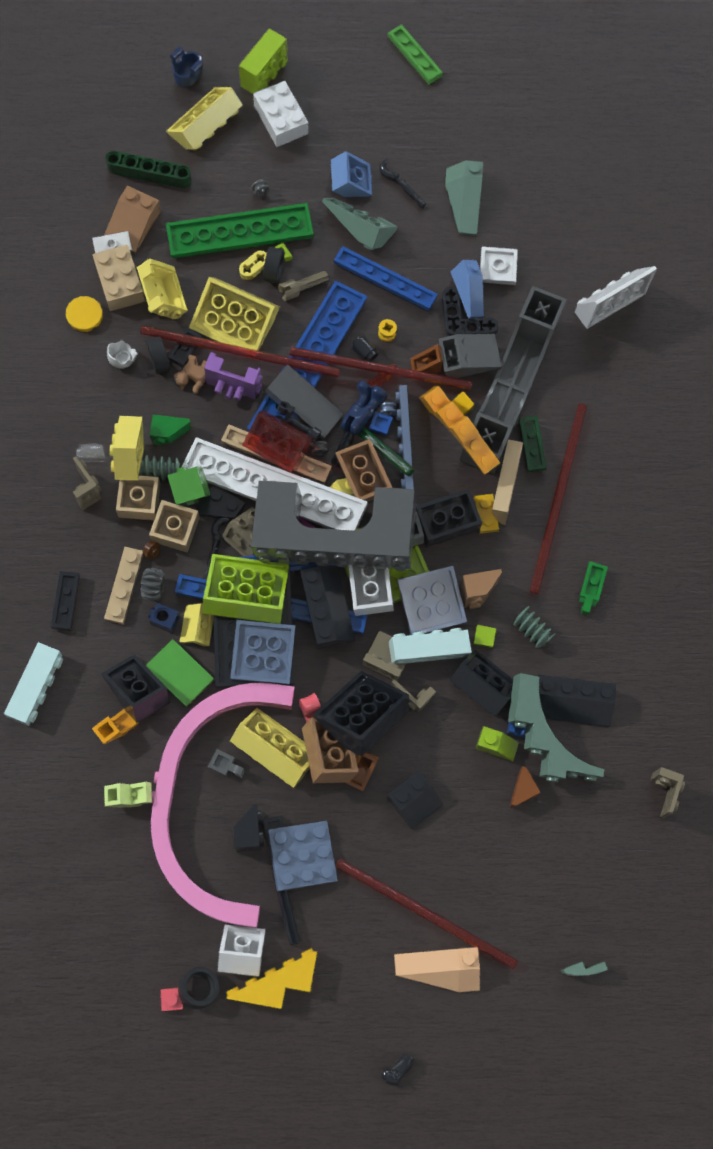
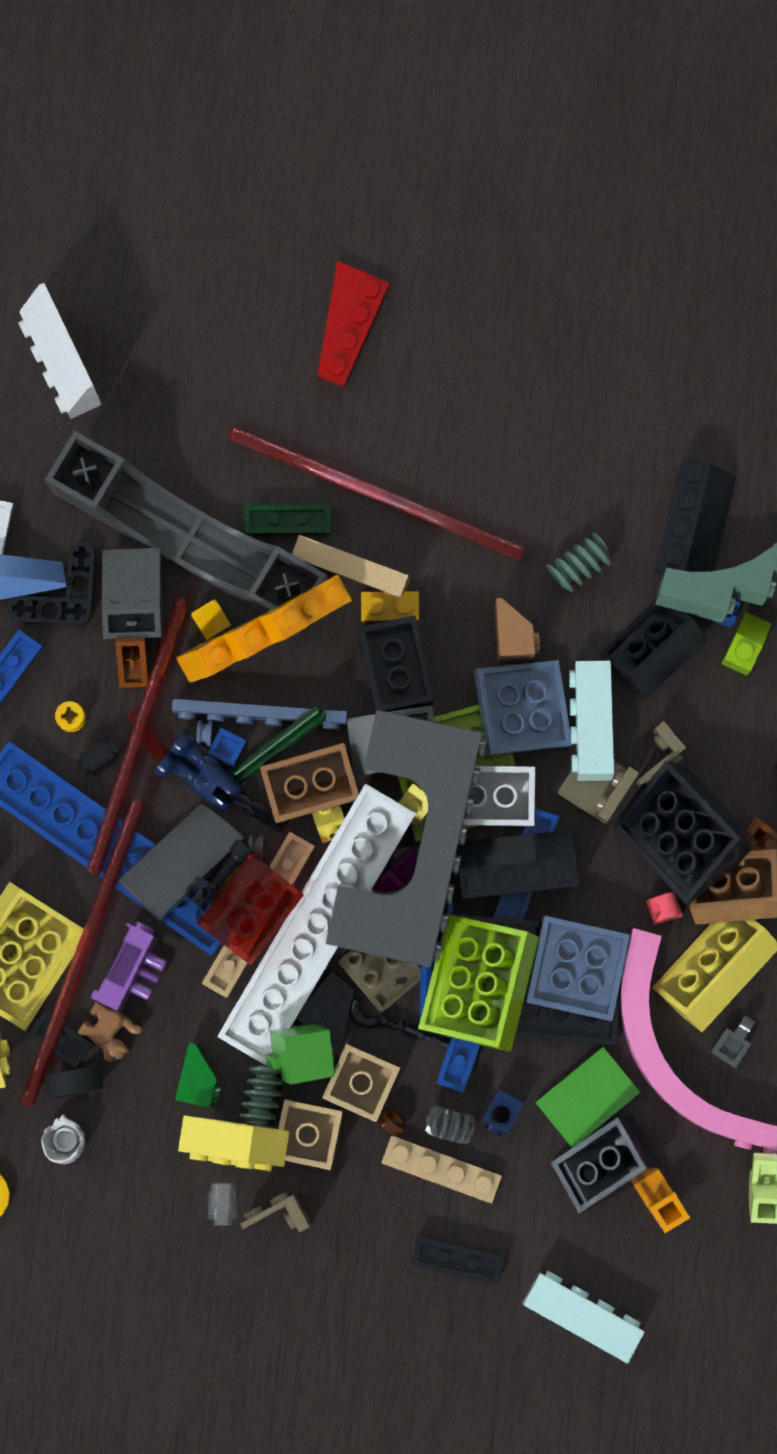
camera: 75 degrees left, 10 degrees up
light yellow panel [180,603,214,647] -> none
lime tile [473,625,496,648] -> none
green hinge [579,561,608,616] -> none
none -> red wing [318,261,389,388]

